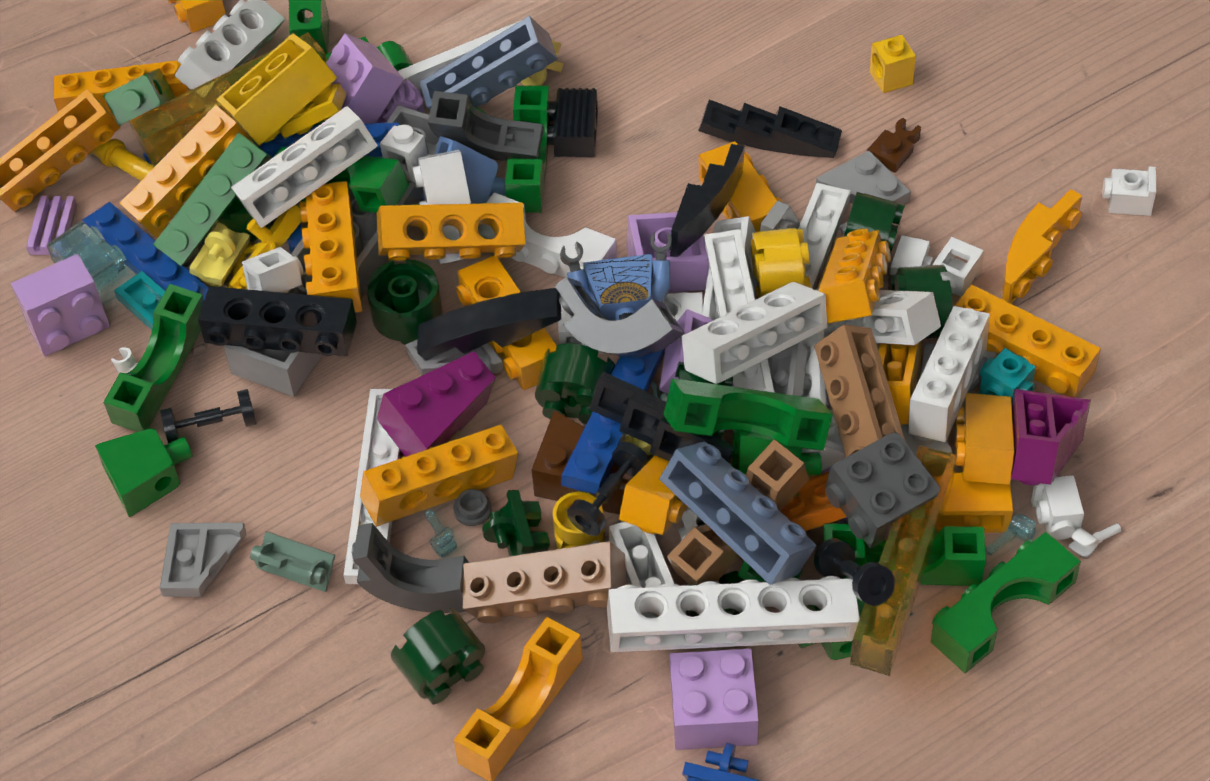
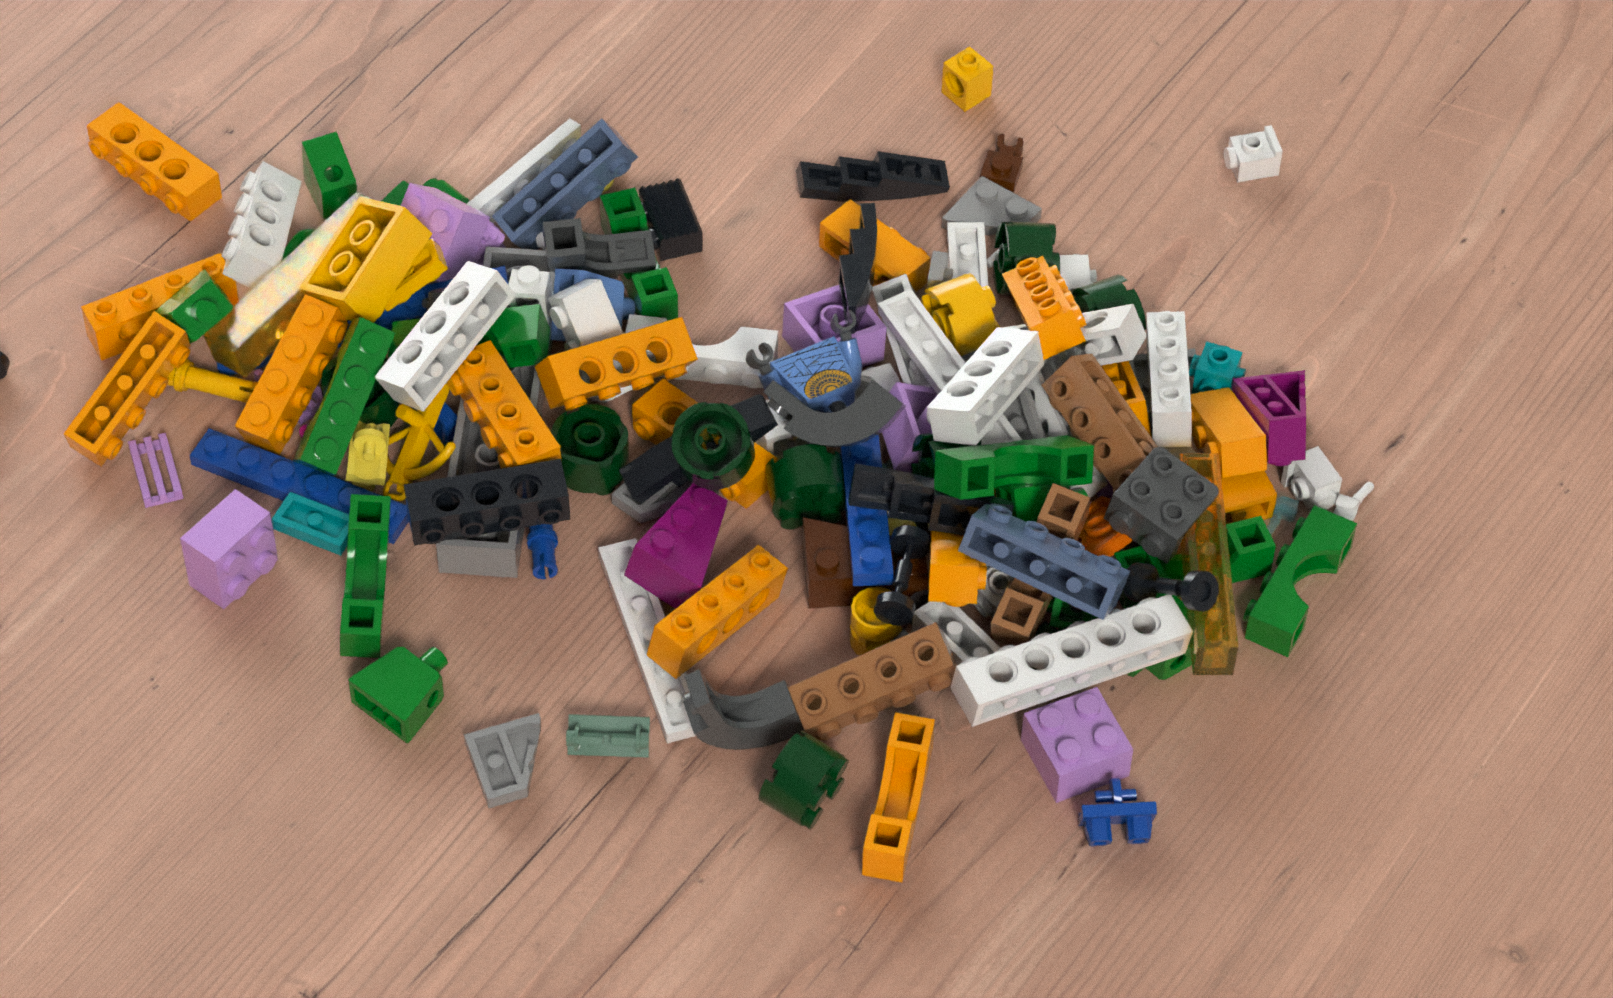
camera: 25 degrees left, 0 degrees up
clear light blue brick [47,222,127,294] -> none
white hand [111,347,138,374] -> none
black wheel [160,389,257,444] -> none
white brick [242,247,304,293] -> none
clear light blue hand [425,510,457,558] -> none
dark grey plate [453,489,492,526] -> none
dark green hips [482,490,550,557] -> none
white brick [932,237,984,297] -> none
light orange brick [954,284,1101,397] -> none
light orange slope [1002,189,1083,304] -> none
none -> blue pin [527,524,558,579]
none -> dark green brick [672,402,755,491]

